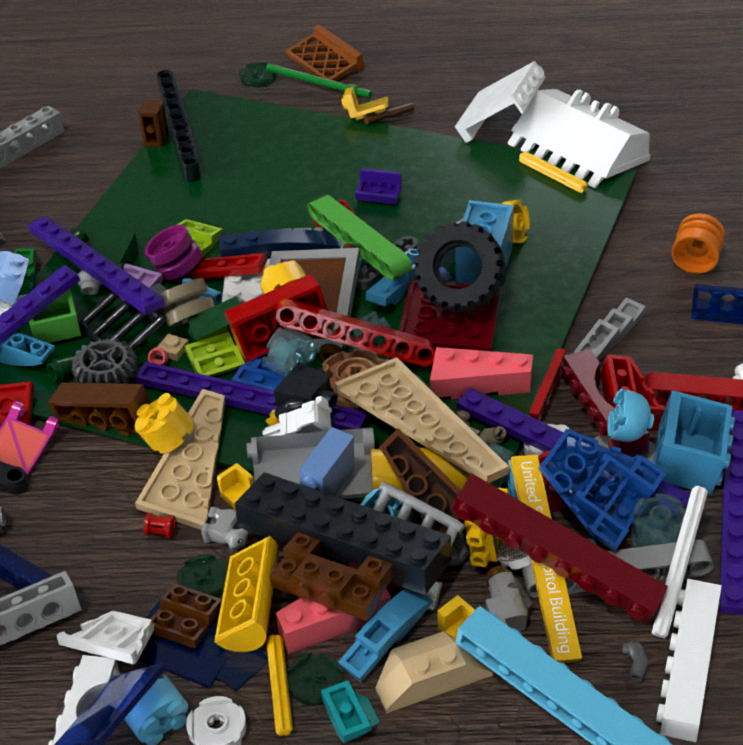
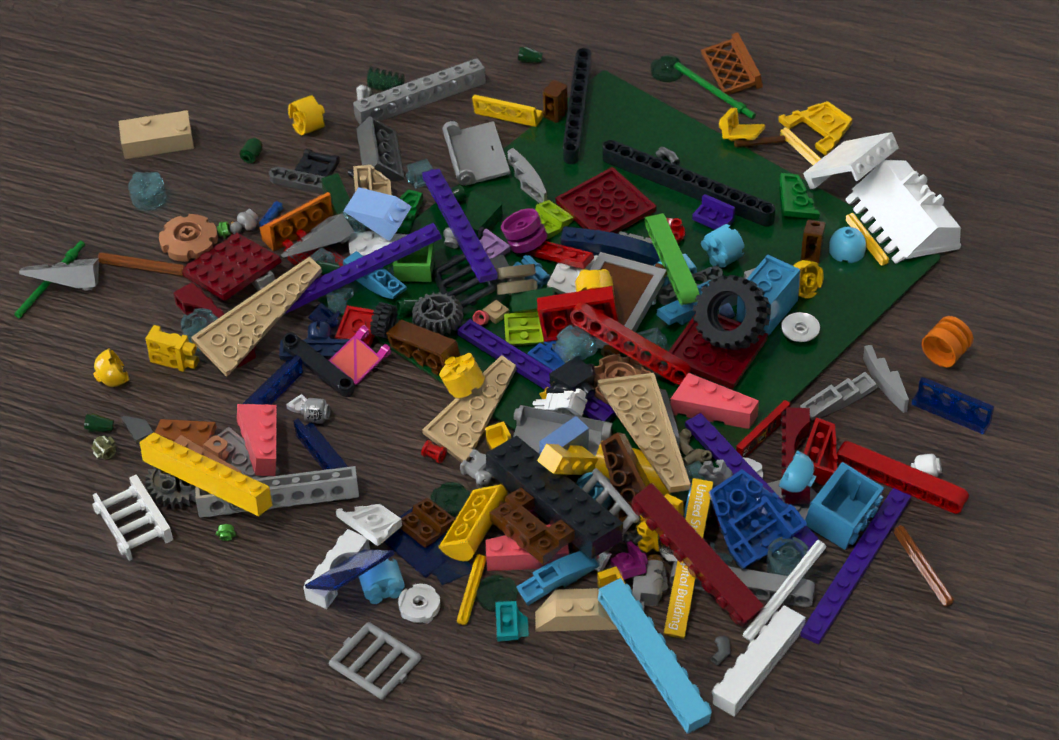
camera: 20 degrees right, 5 degrees up
none -> black tyre [370,302,398,339]
none -> clear light blue brick [406,158,433,189]
none -> light grey door [442,121,511,185]
none -> yellow fence [472,95,544,127]
none -> light grey slope [508,148,547,203]
none -> dark green cone [517,46,543,63]
none -> yellow arch [537,444,598,475]
none -> dark red plate [555,167,657,234]
none -> black beam [602,140,775,226]
none -> magenta bracket [610,541,648,580]
none -> dark grey arm [656,147,680,166]
none -> light grey animal [699,460,733,488]
none -> medium azure brick [701,224,745,267]
none -> yellow wing [778,101,852,156]
none -> green wing [779,173,820,219]
none -> yellow axle [780,127,821,165]
none -> white dish [782,312,820,342]
none -> reddish brown torso [801,220,826,264]
none -> medium azure cylinder [829,227,866,263]
none -> light grey slope [863,345,909,413]

